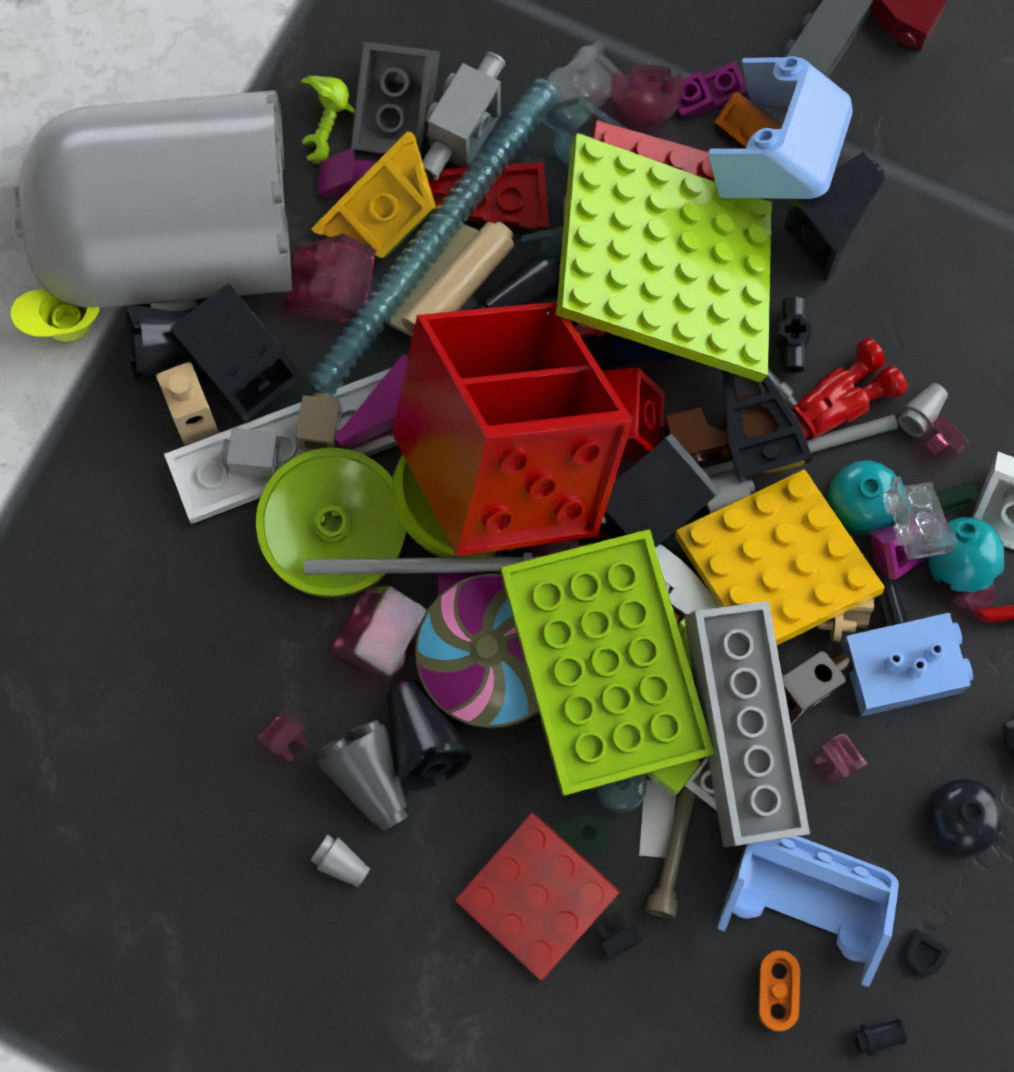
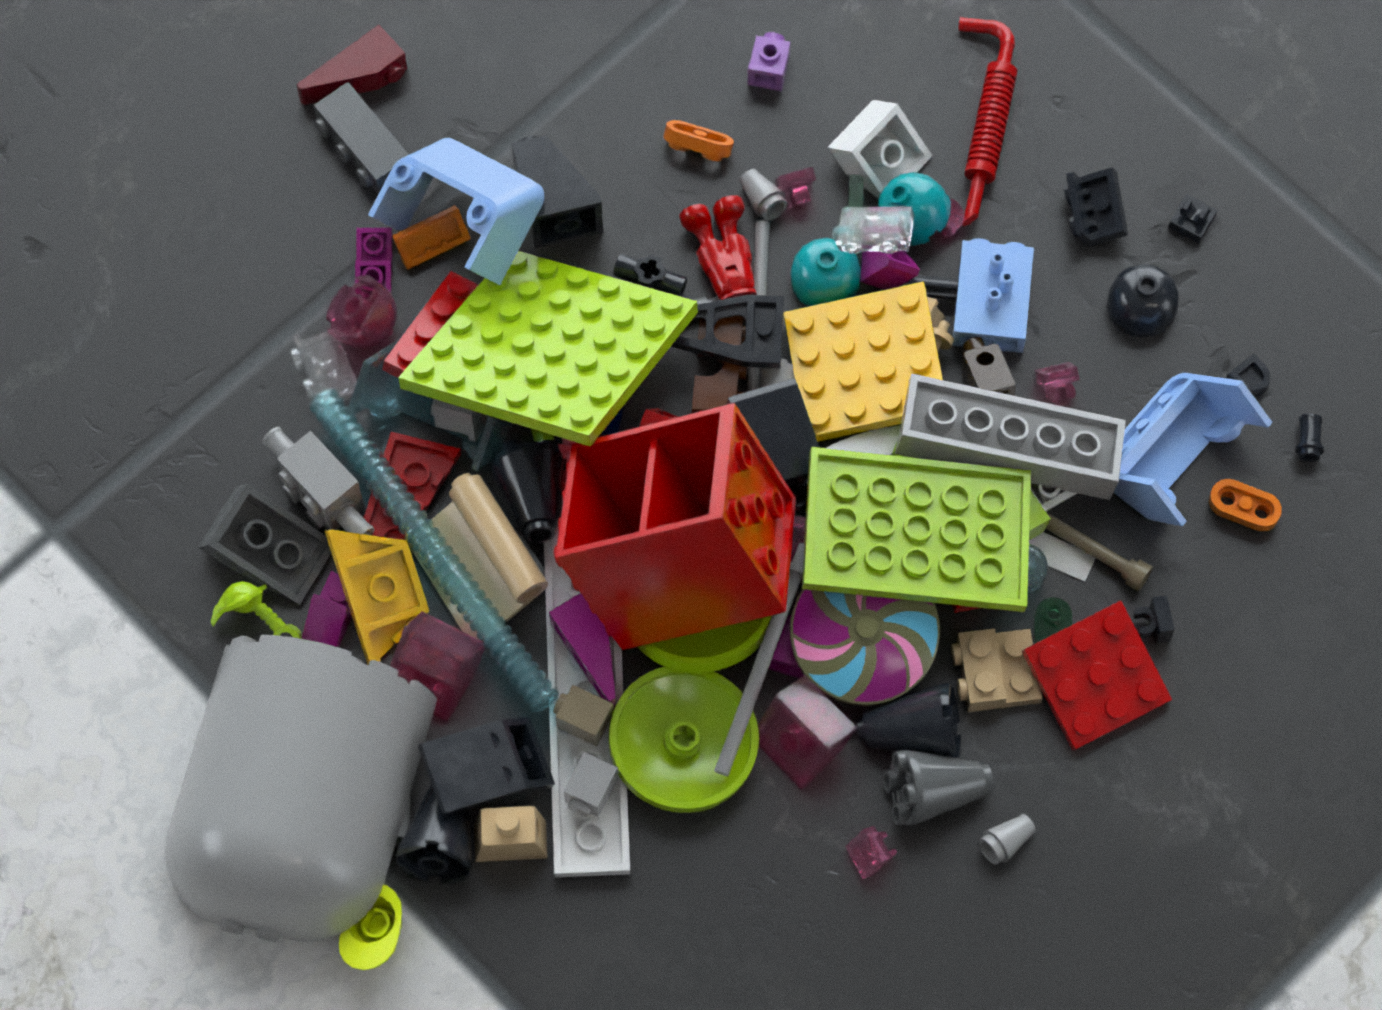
camera: 70 degrees left, 5 degrees down
none -> orange plate [663,120,734,161]
none -> tan plate [951,628,1043,712]

